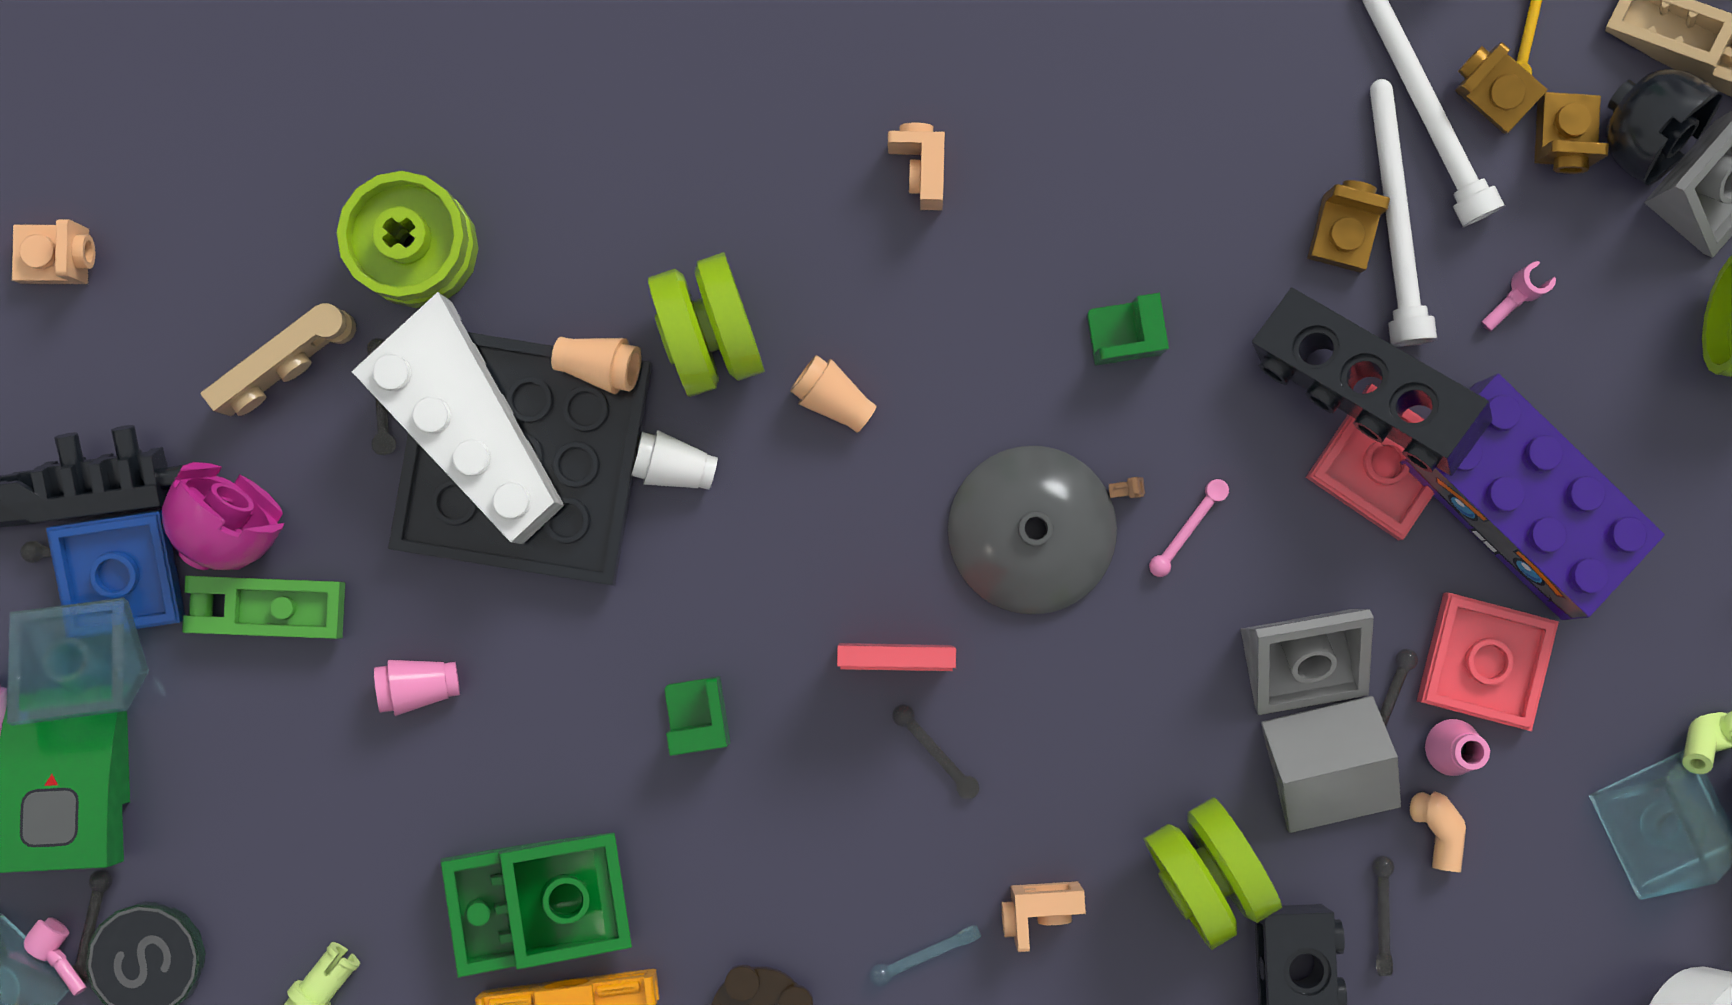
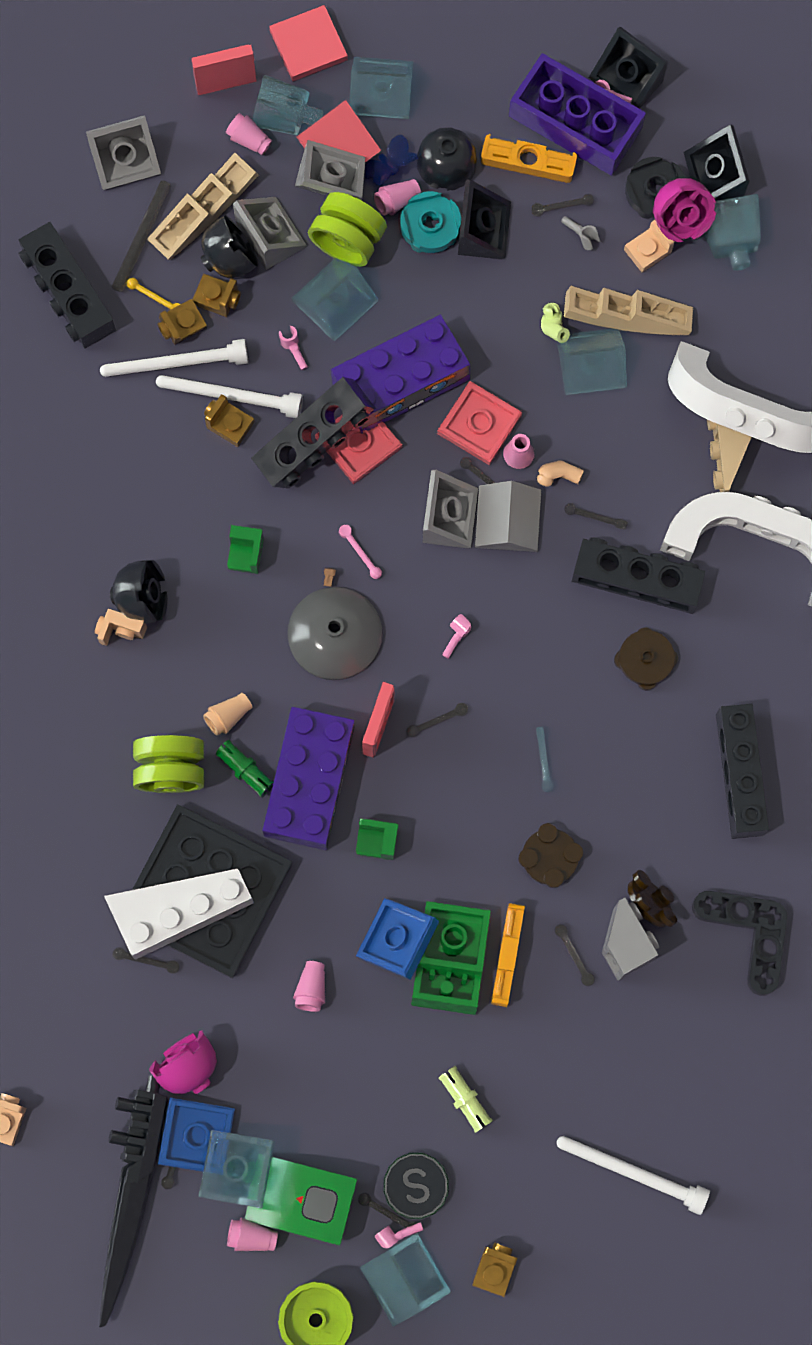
camera: 75 degrees left, 10 degrees down
bright green plate [182,576,345,639] -> none
tan plate [200,303,356,416] -> none
lime wheel [336,171,479,308] -> none
light nougat cone [551,337,641,394] -> none
white cone [631,430,718,490] -> none
light nougat bracket [1001,881,1086,952] -> none
lime wheel [1143,797,1282,950] -> none
none -> black cylinder [110,560,168,623]
none -> green pin [215,740,274,798]
none -> dark purple brick [262,706,355,850]
none -> clear light blue slope [292,258,378,341]
none -> blue tile [356,898,439,980]
none -> bright pink hand [442,614,471,659]

